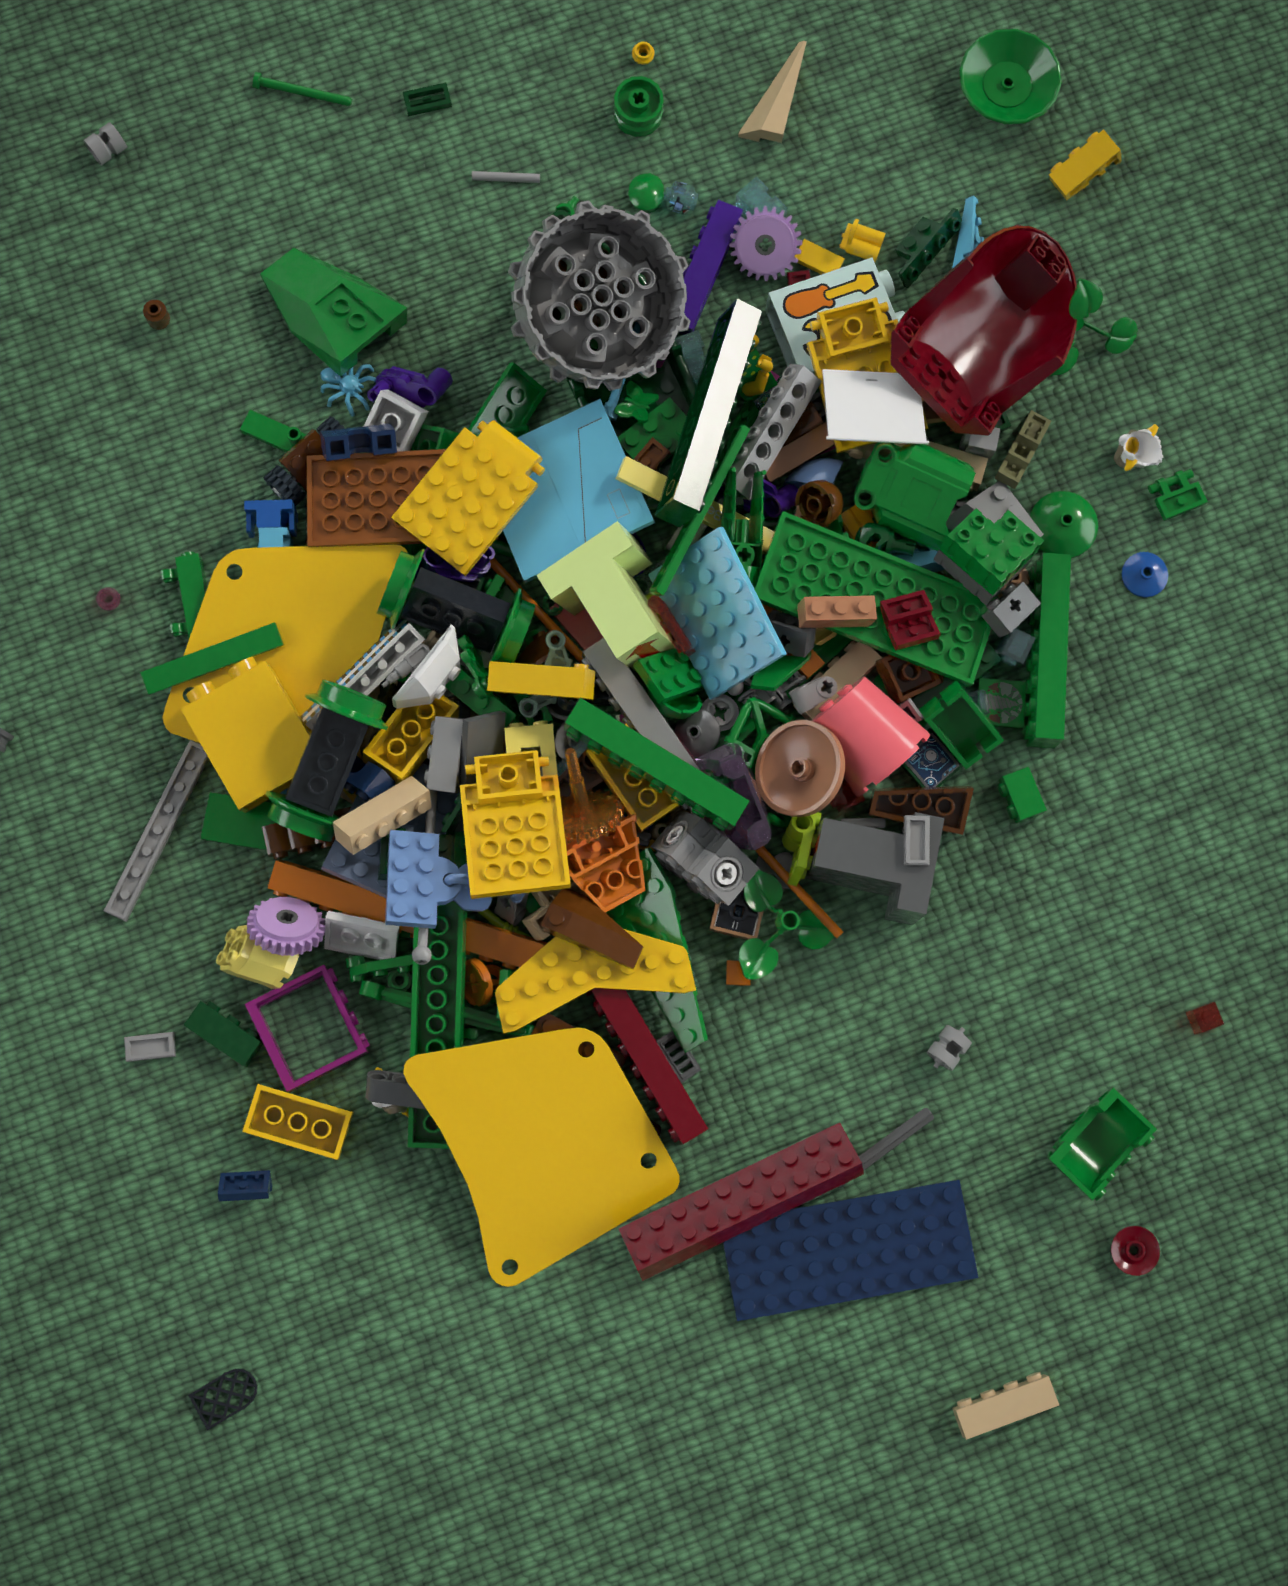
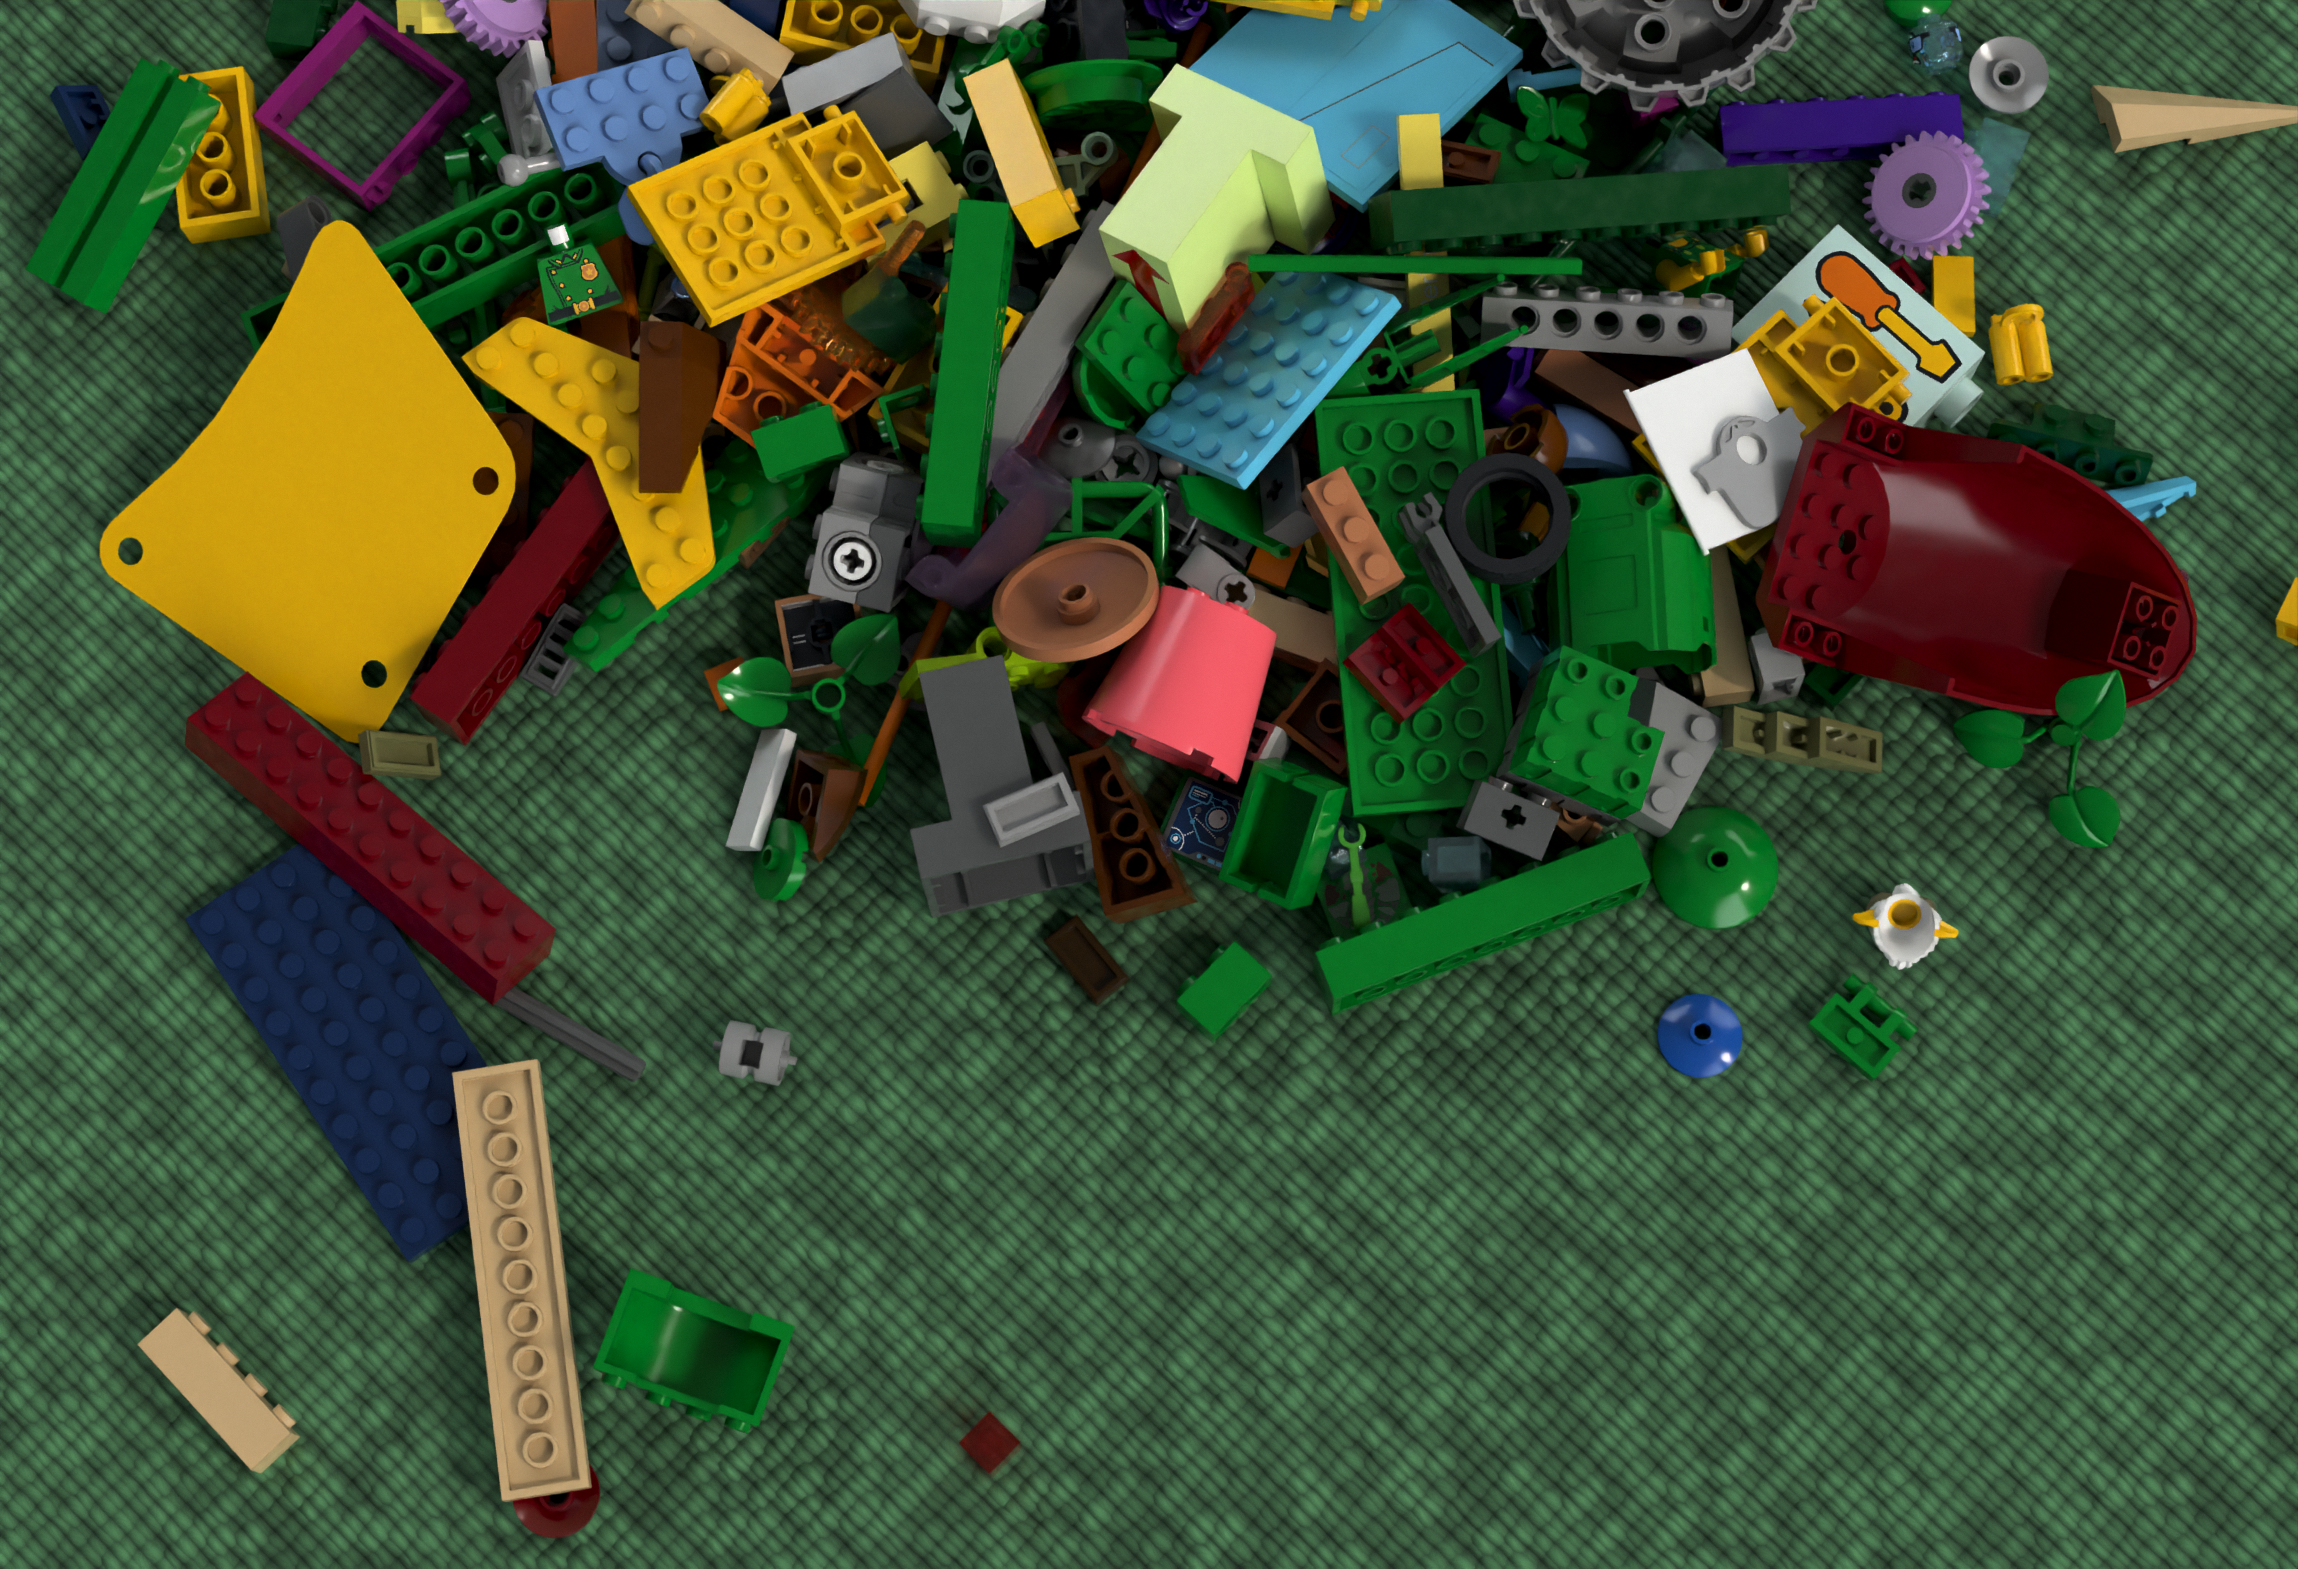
camera: 75 degrees right, 5 degrees down
none -> green brick [25,58,222,314]
none -> olive tile [358,730,441,780]
none -> tan plate [452,1059,592,1502]
none -> green torso [536,222,624,327]
none -> yellow piece [699,67,771,147]
none -> white tile [726,729,797,851]
none -> green brick [751,401,851,484]
none -> green plate [753,818,809,902]
none -> reddish brown slope [784,749,868,864]
none -> clear green brick [840,266,937,365]
none -> green bracket [876,384,929,461]
none -> dark brown tile [1044,914,1129,1007]
none -> bright green piece [1337,823,1371,930]
none -> dark grey tile [1396,492,1501,659]
none -> black tyre [1443,453,1571,585]
none -> light grey piece [1693,407,1806,530]
none -> light grey dish [1968,36,2049,114]

